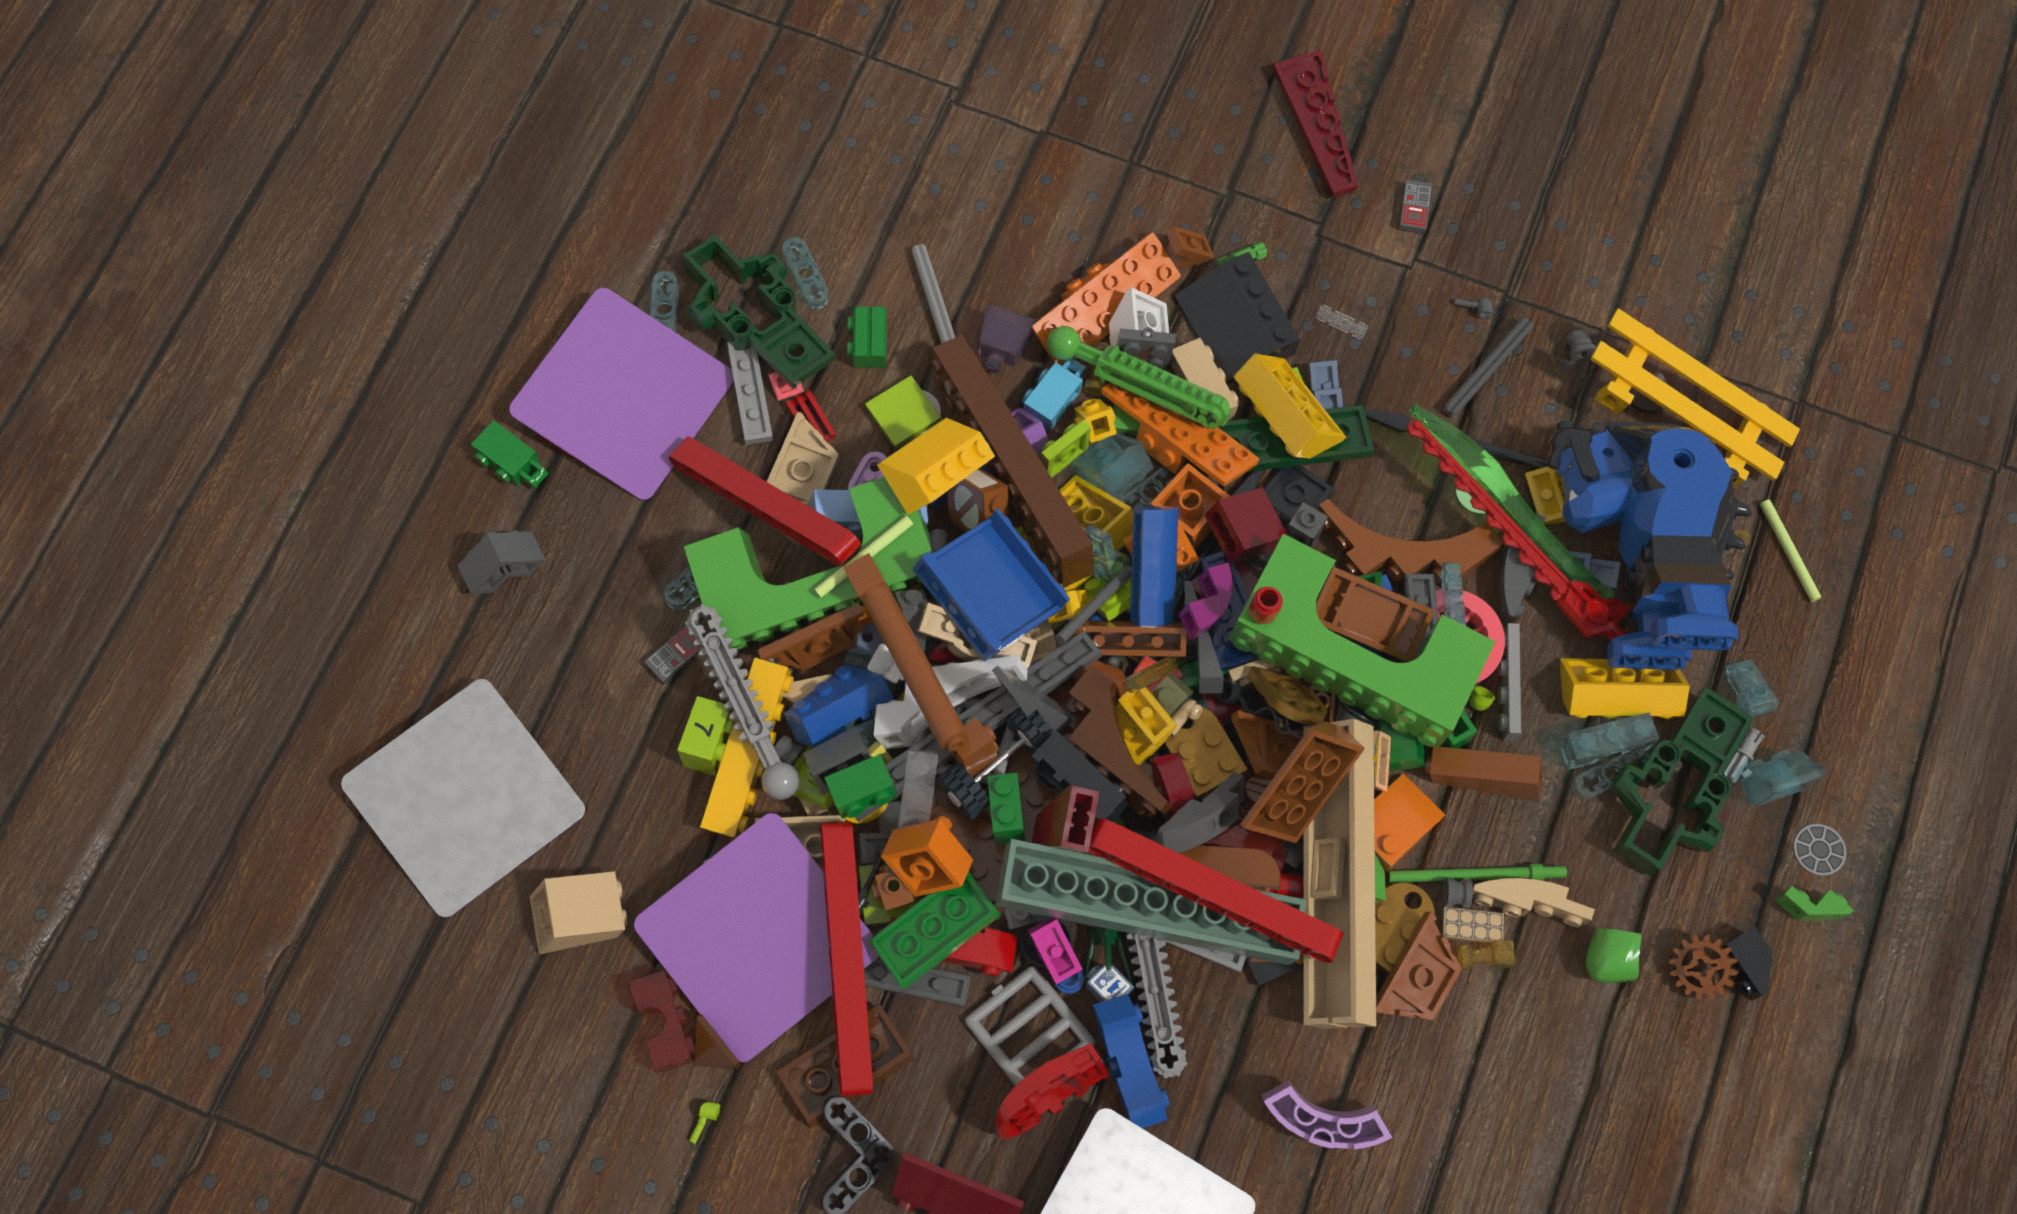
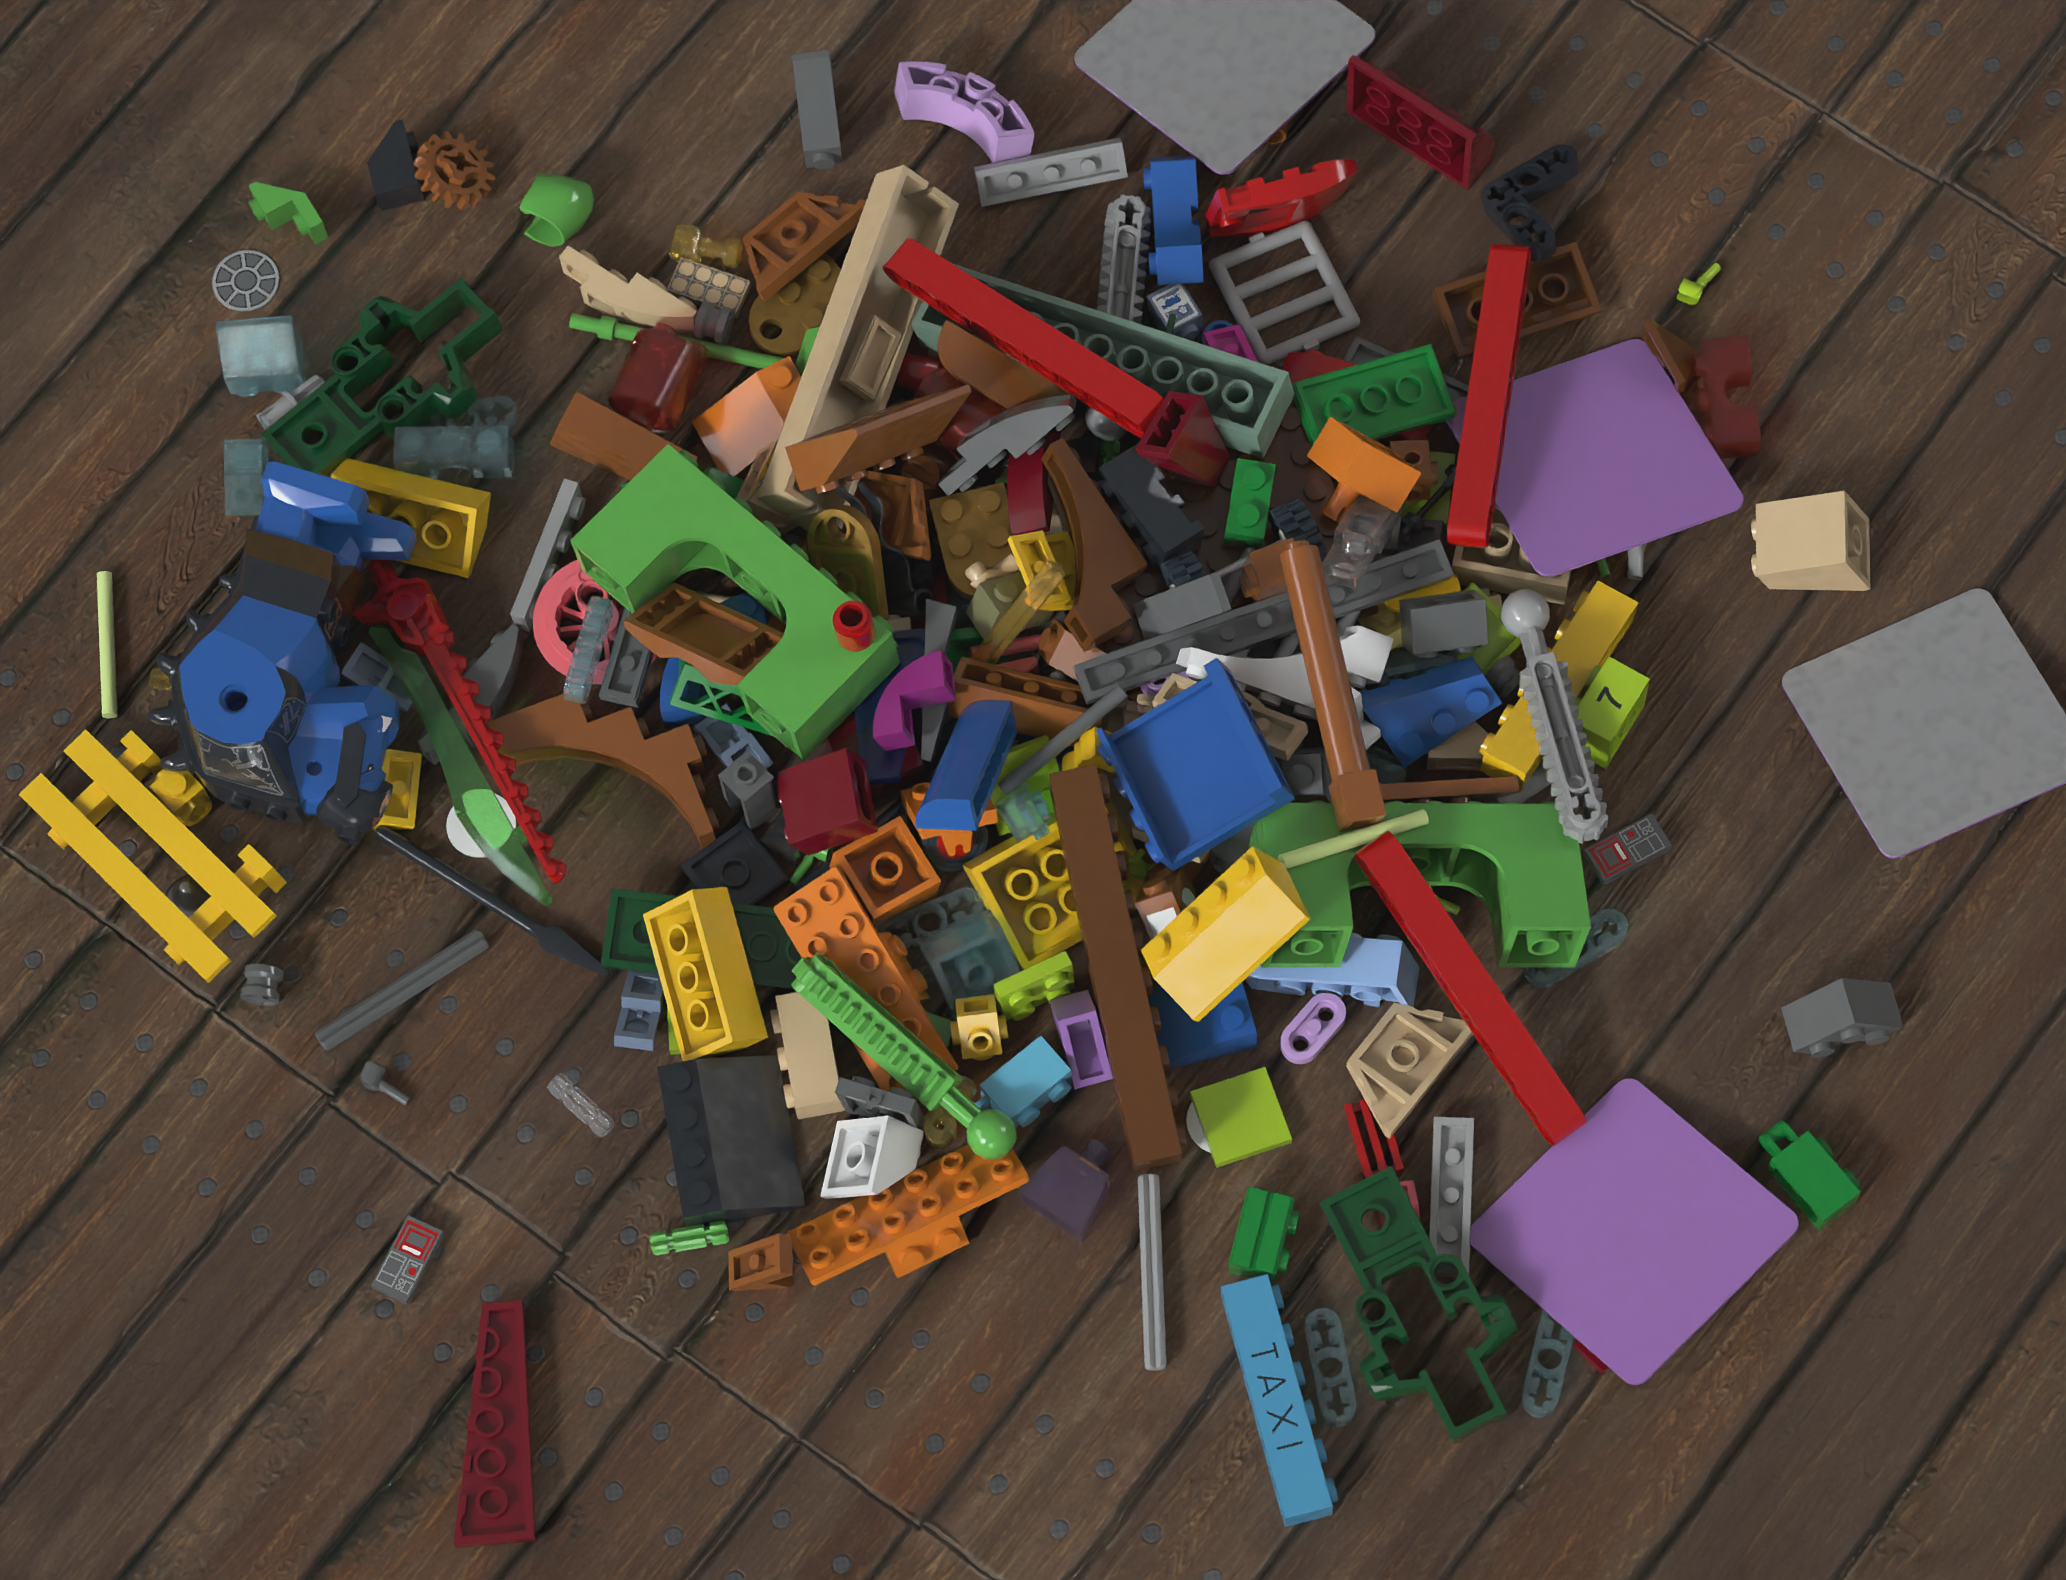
camera: 155 degrees left, 0 degrees up
green brick [824,754,898,819] -> none
none -> clear red cylinder [608,323,708,433]
none -> dark grey slope [792,50,843,169]
none -> light grey plate [974,138,1128,207]
none -> dark azure brick [1221,1274,1338,1527]

